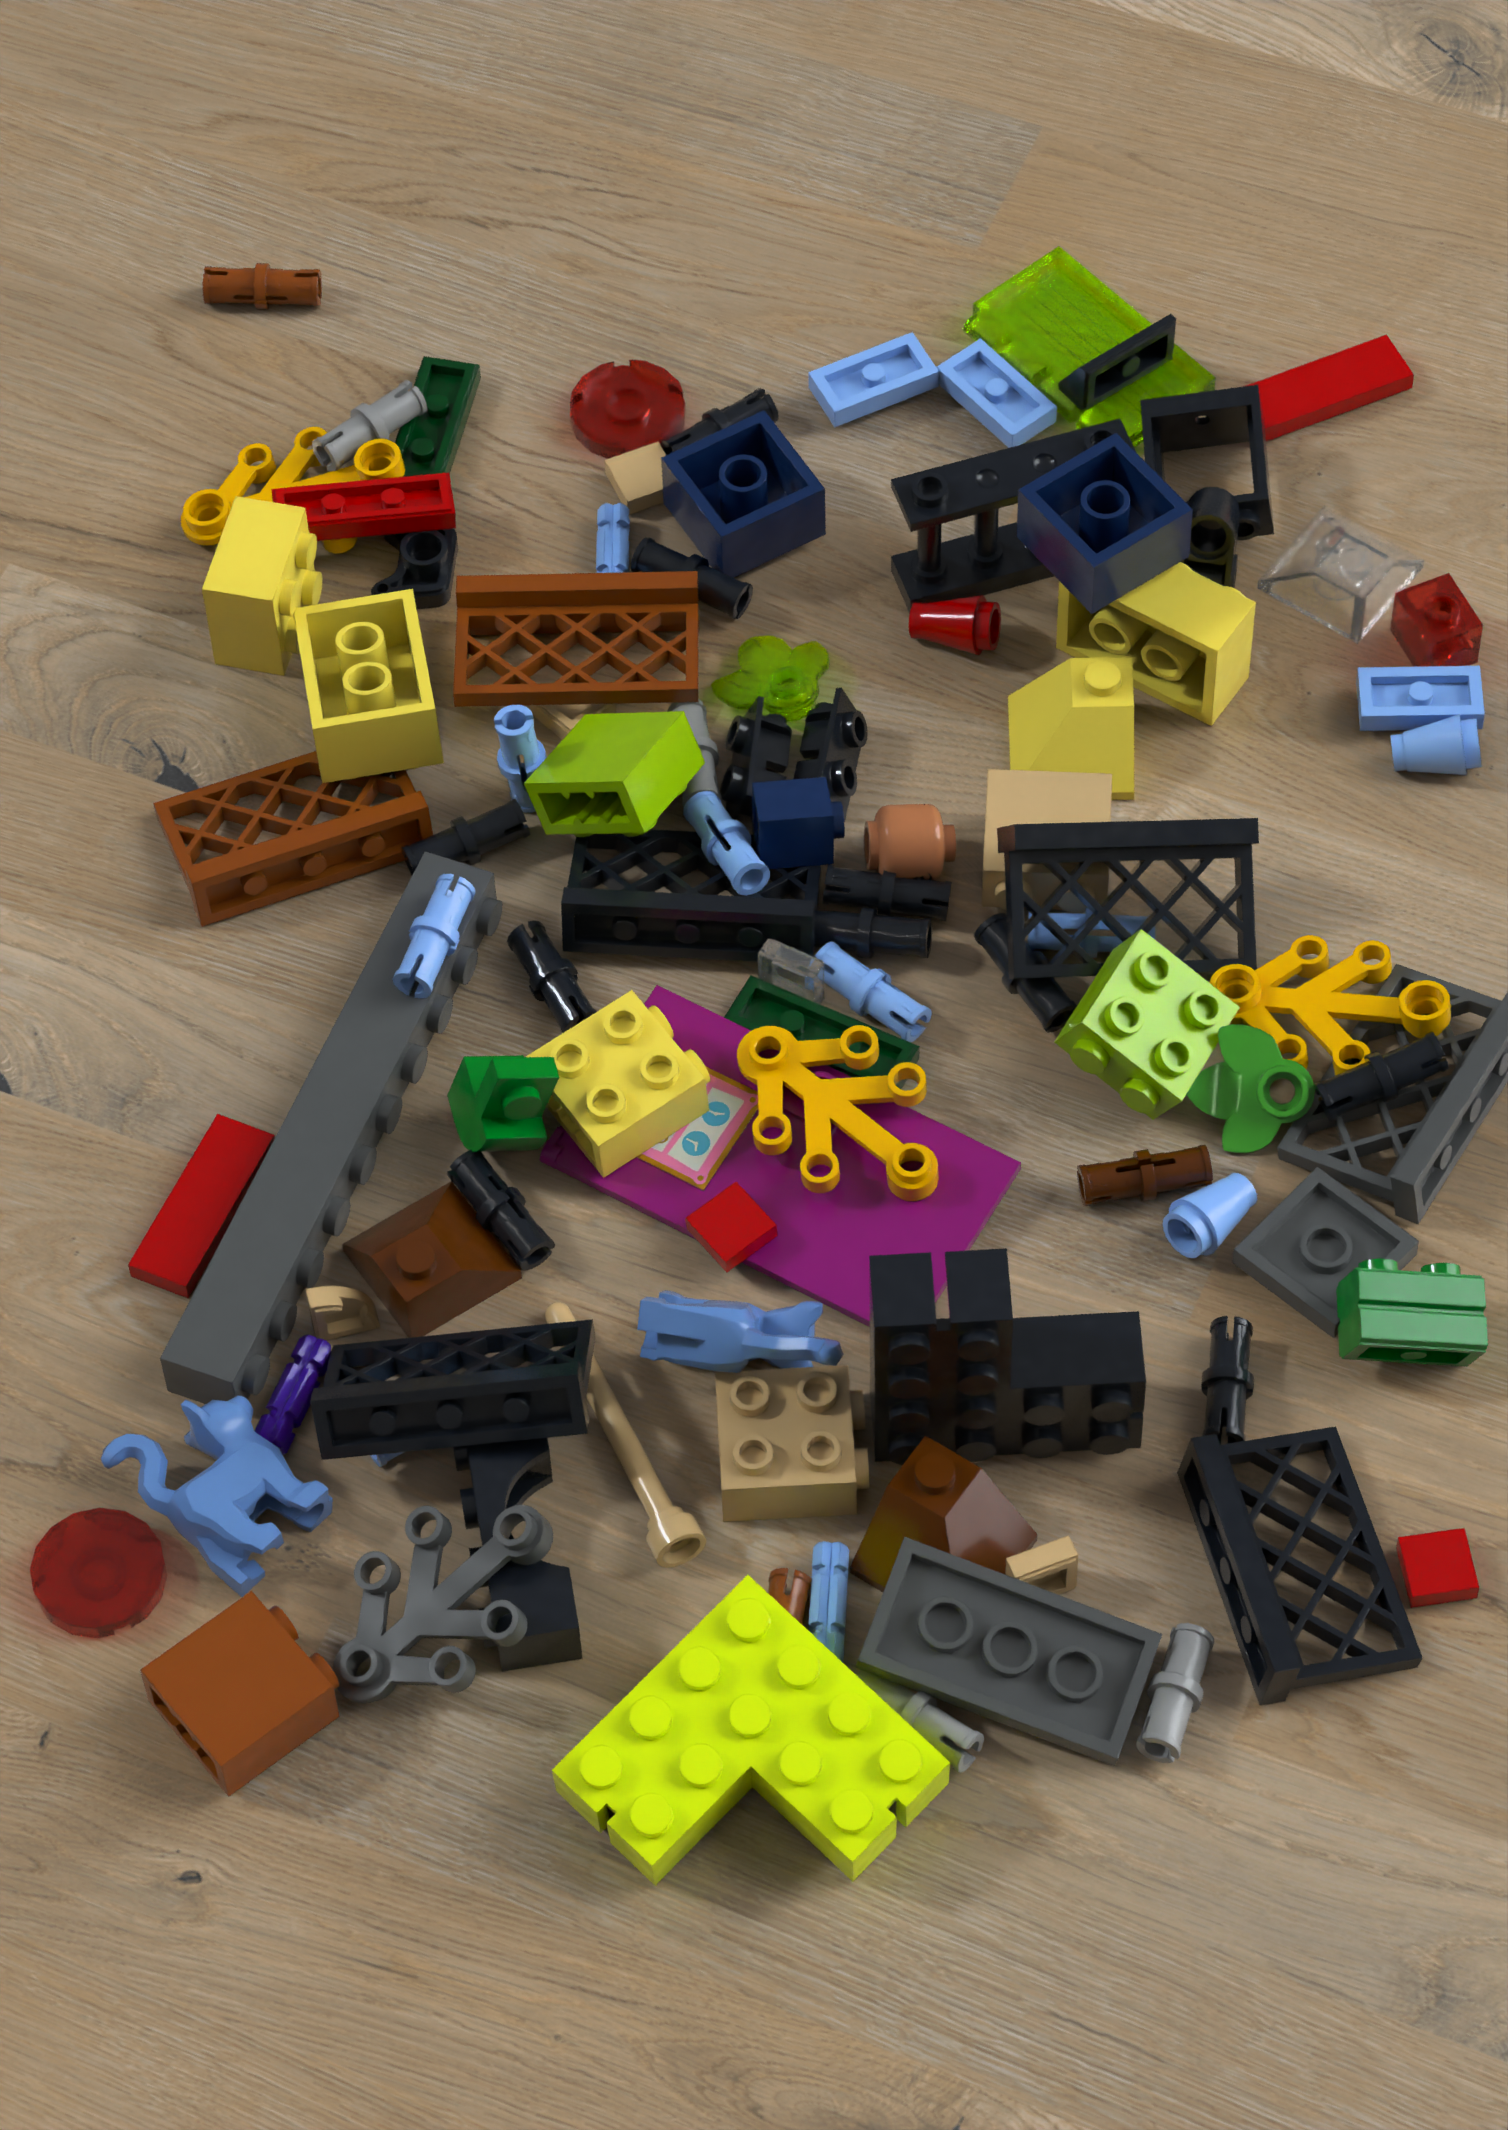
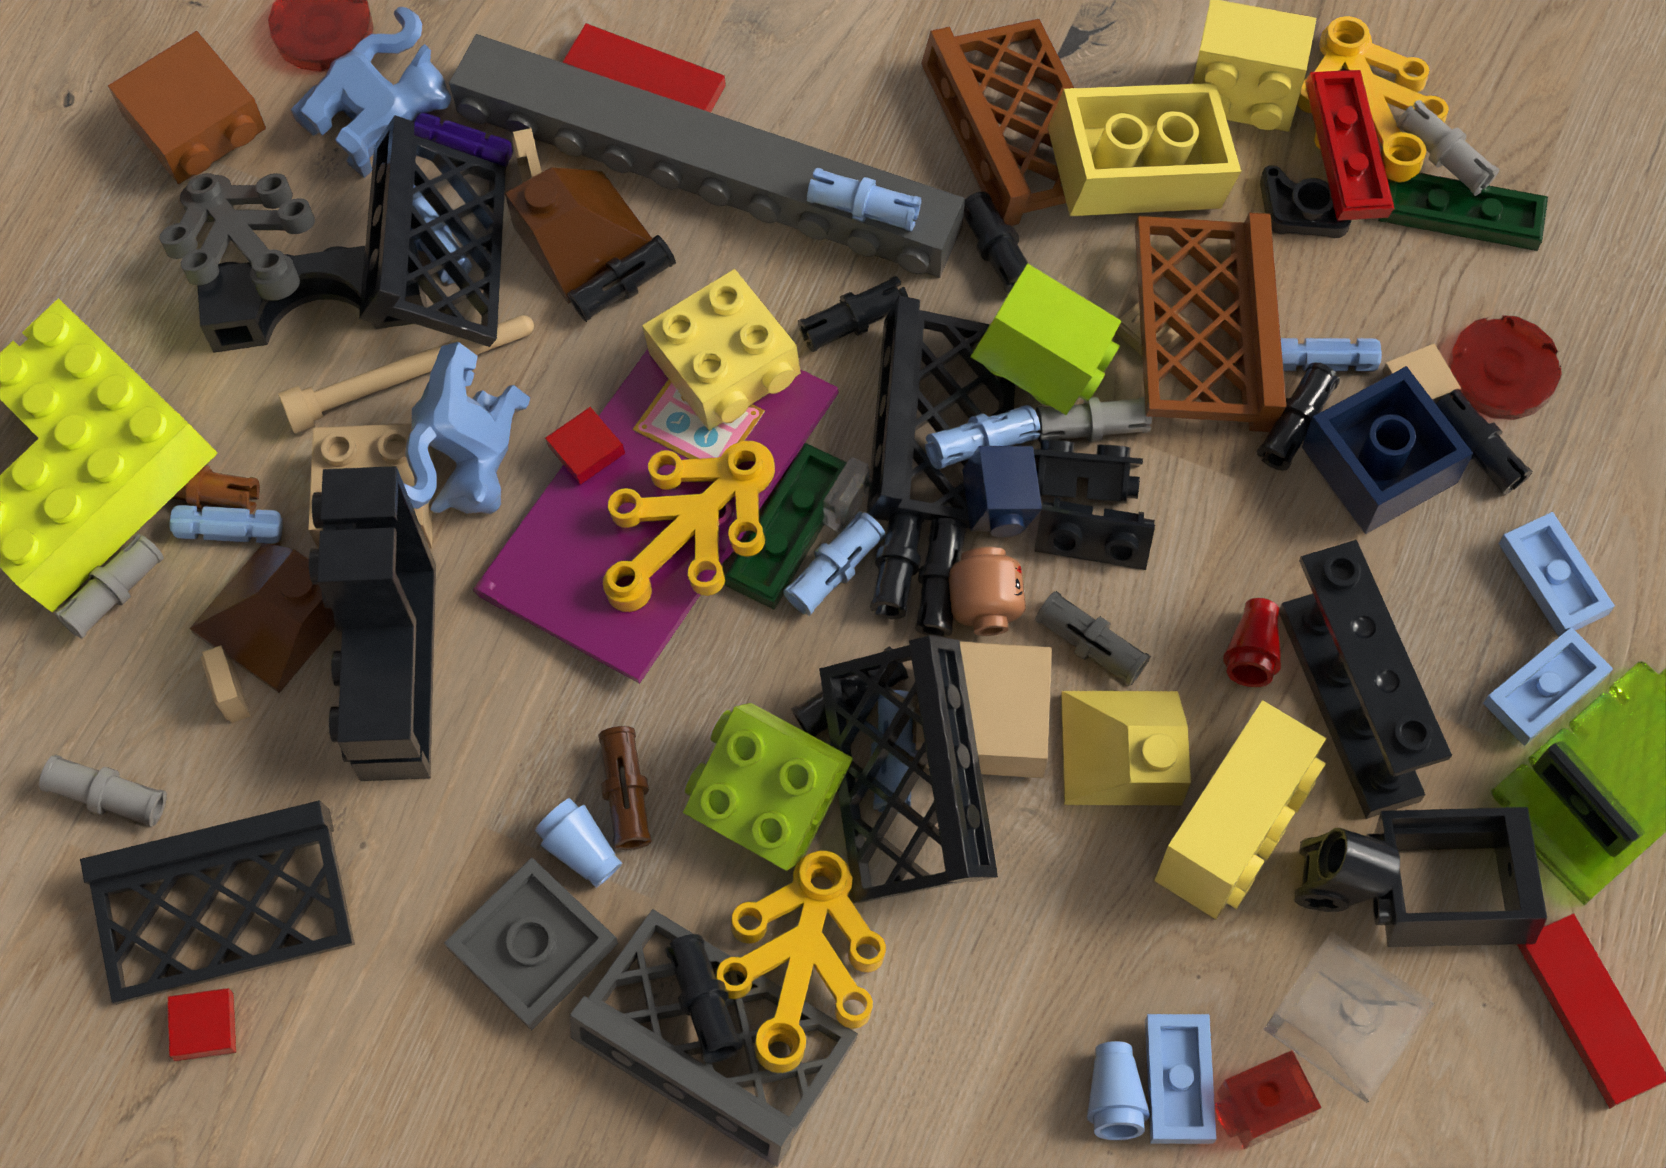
camera: 90 degrees right, 10 degrees up
dark orange pin [203,263,322,310] -> none
green brick [447,1055,559,1152] -> none
light blue pin [494,705,547,813] -> none
clear neon green plate [711,636,830,722] -> none
dark grey plate [855,1537,1162,1766] -> none
dark blue brick [1017,433,1193,614] -> none
bright green plate [1186,1024,1315,1153] -> none
black pin [1201,1316,1254,1445] -> none
brick [1336,1259,1488,1367] -> none
none -> dark grey pin [1035,591,1151,686]

